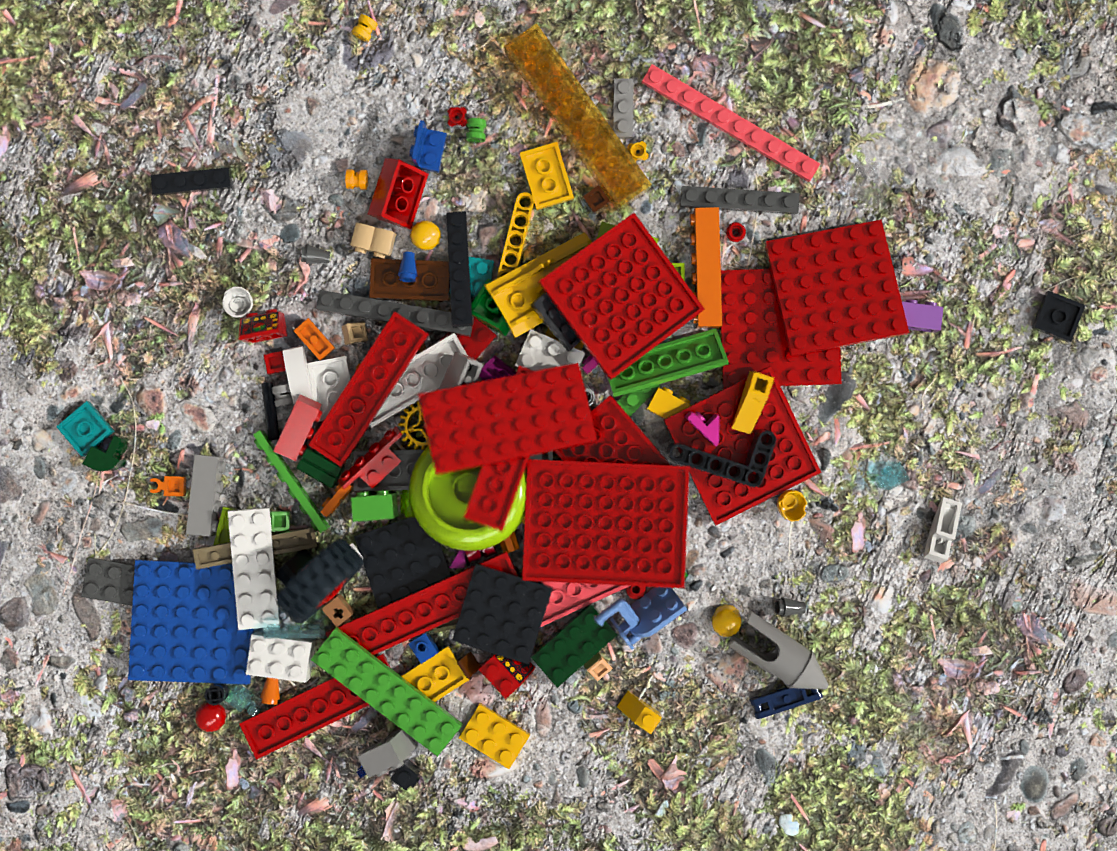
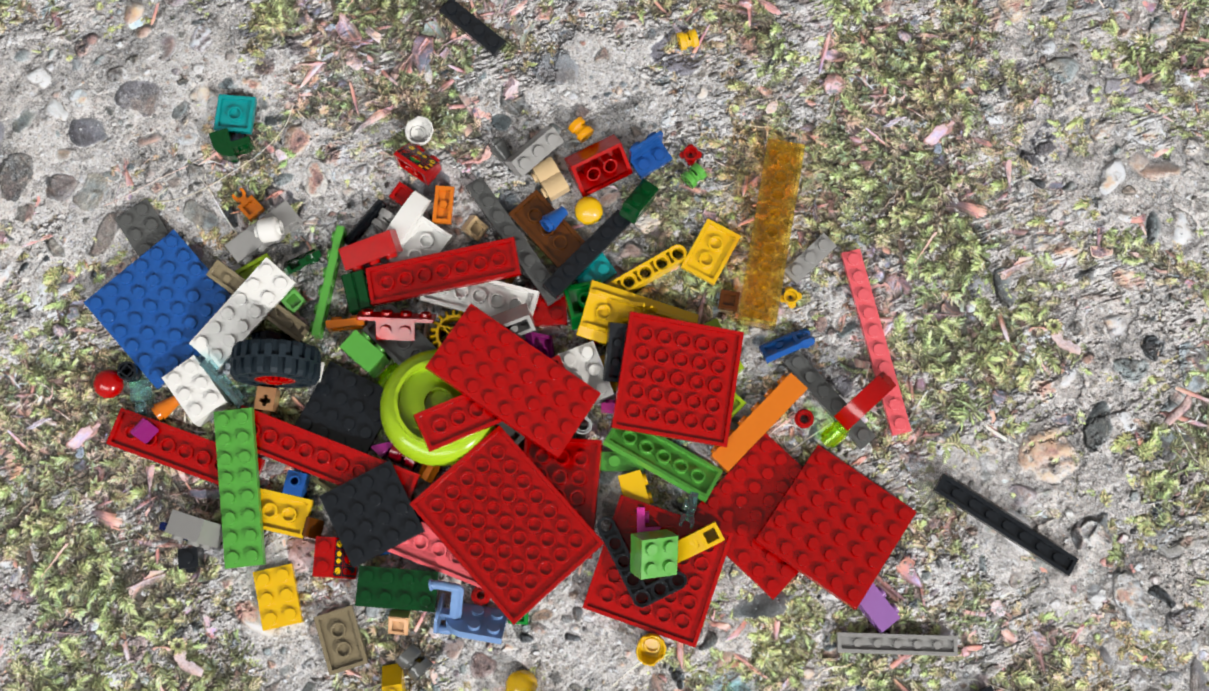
camera: 50 degrees right, 10 degrees down
none -> magenta slope [130,418,159,443]
none -> white head [254,216,284,243]
none -> dark green wing [283,246,322,276]
none -> dark tan plate [313,605,369,676]
none -> dark grey wheel [395,644,433,682]
none -> light grey brick [504,126,564,177]
none -> dark green brick [619,179,659,224]
none -> bright green brick [630,529,678,580]
none -> clear light blue plate [679,492,698,529]
none -> blue hinge [759,328,815,363]
none -> clear neon green brick [821,421,850,448]
none -> red arch [834,371,896,431]
none -> light grey plate [836,632,958,656]
none -> black plate [932,474,1079,576]

